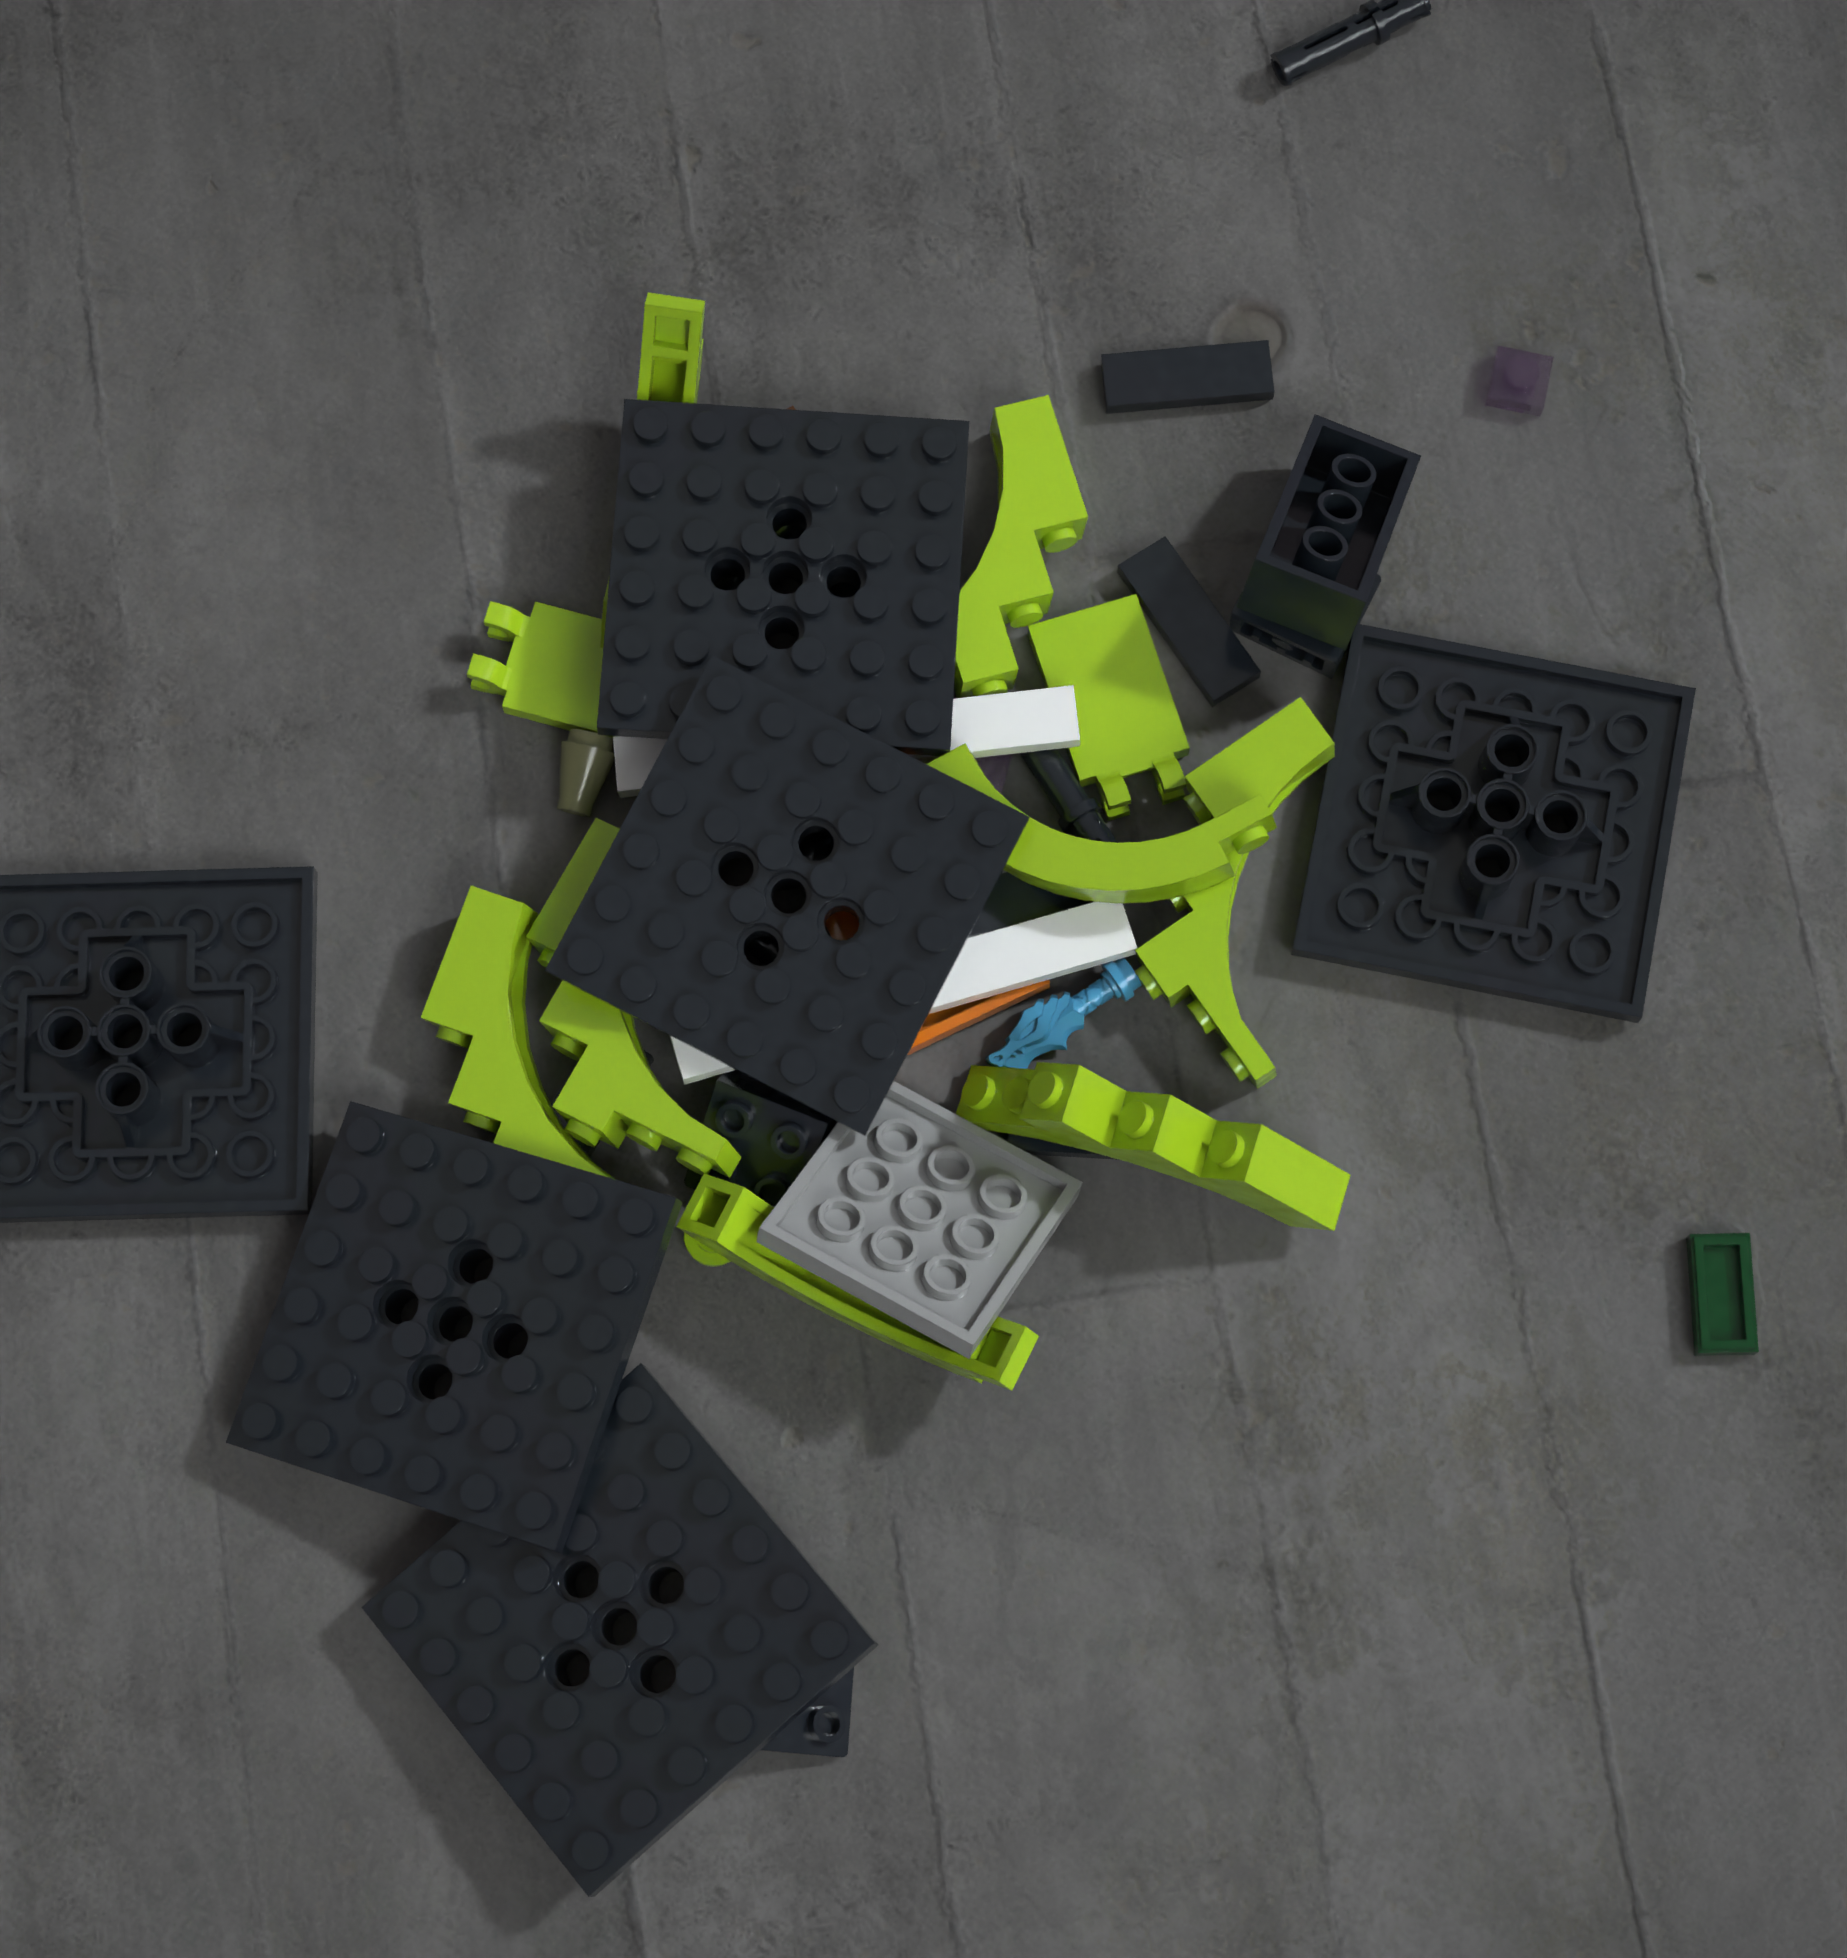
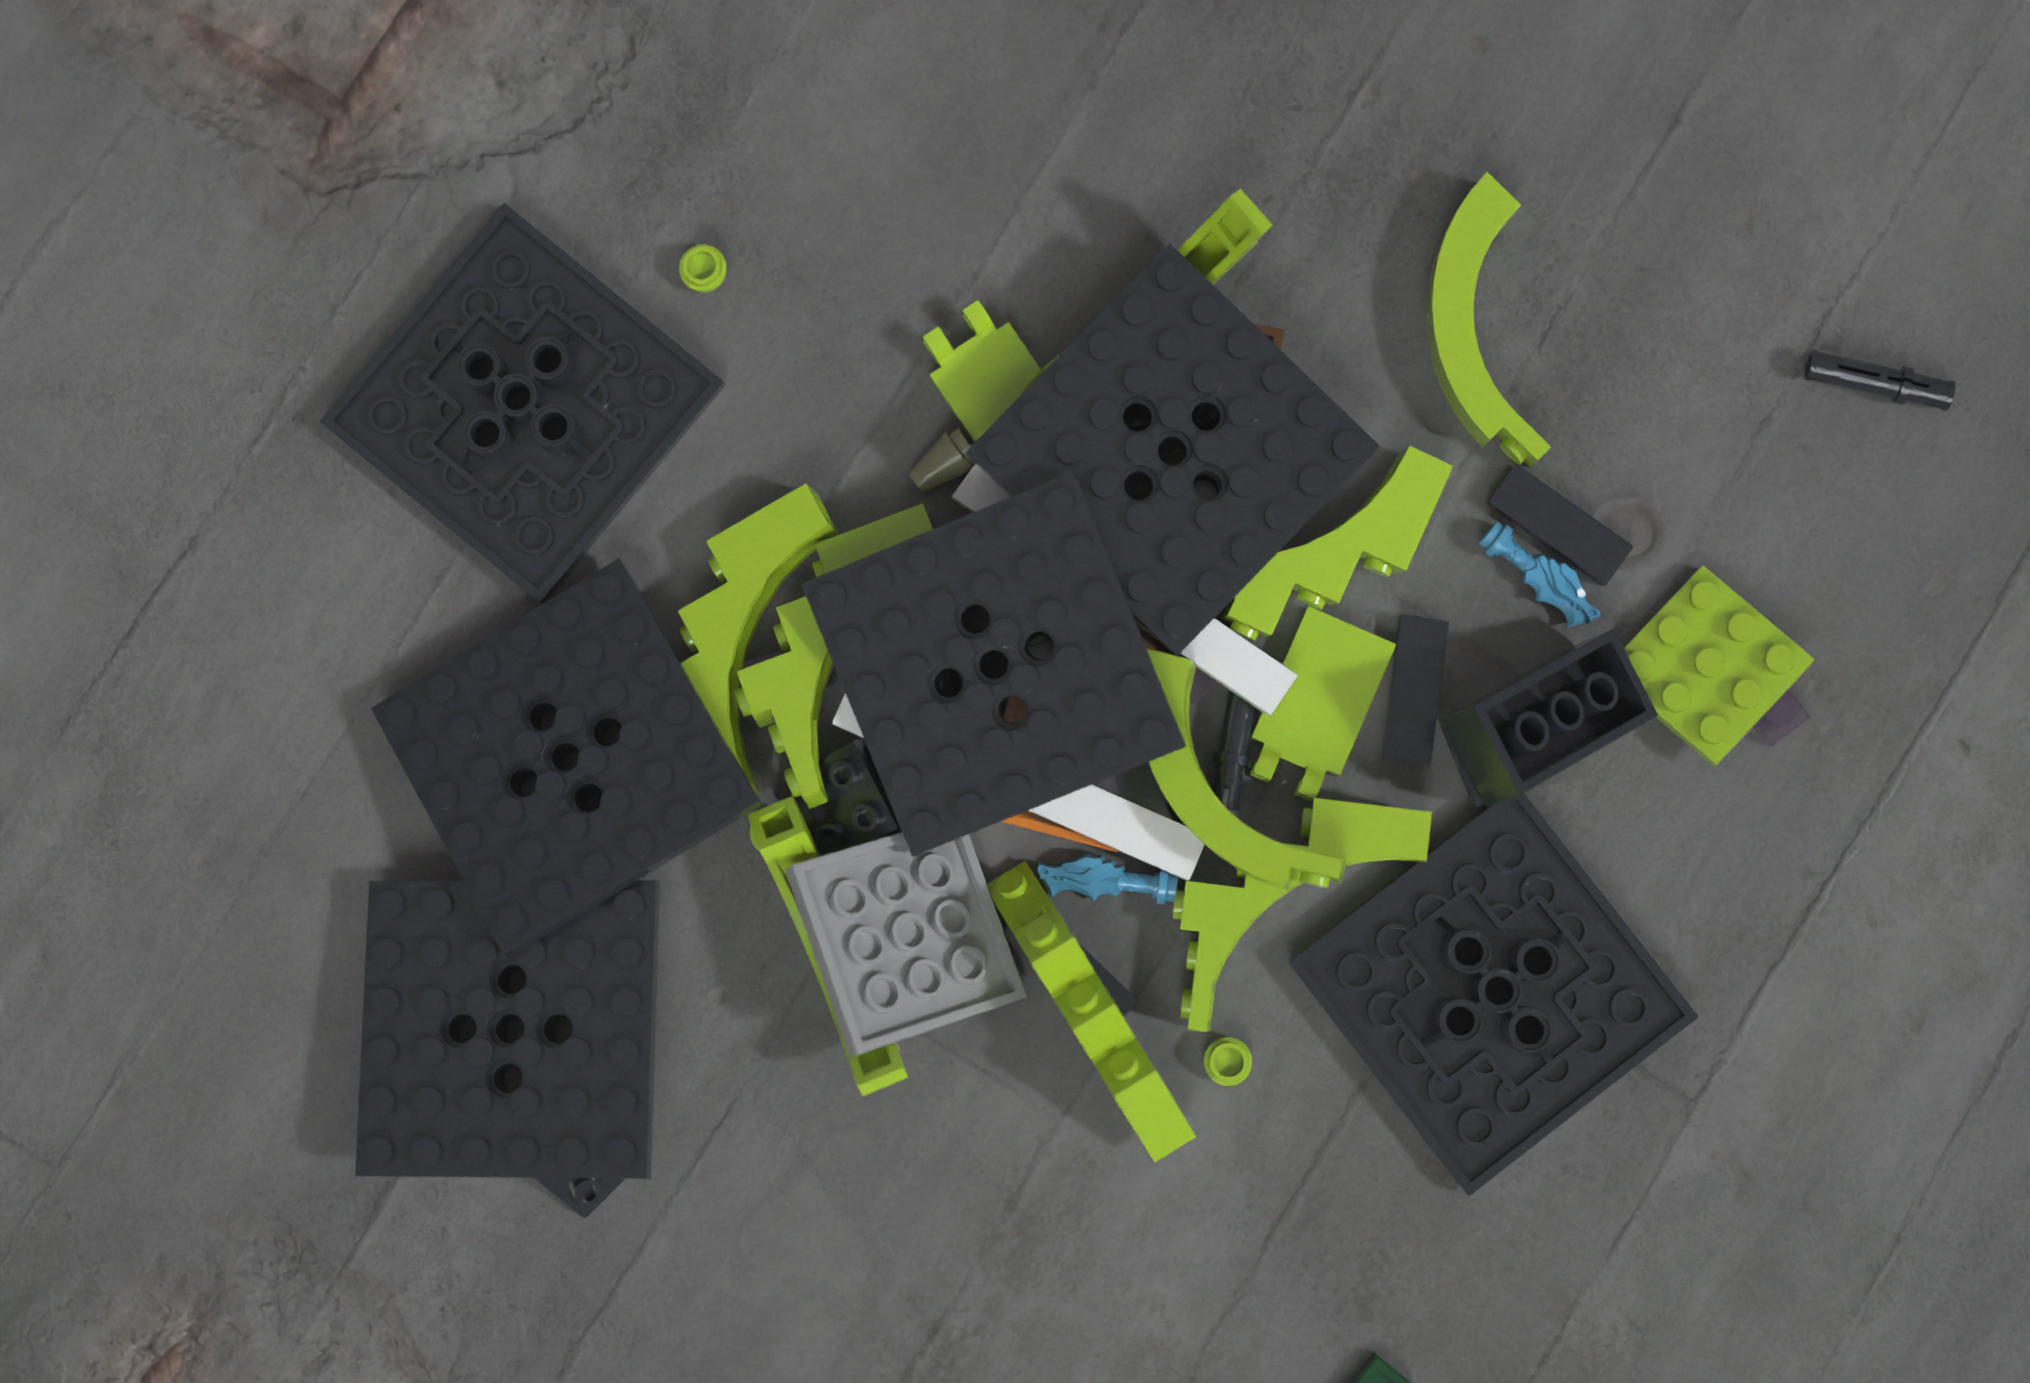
camera: 40 degrees right, 10 degrees up
none -> lime plate [679,244,727,293]
none -> lime plate [1204,1037,1252,1086]
none -> lime arch [1426,172,1551,468]
none -> dark azure piece [1478,521,1601,628]
none -> lime plate [1624,565,1815,768]

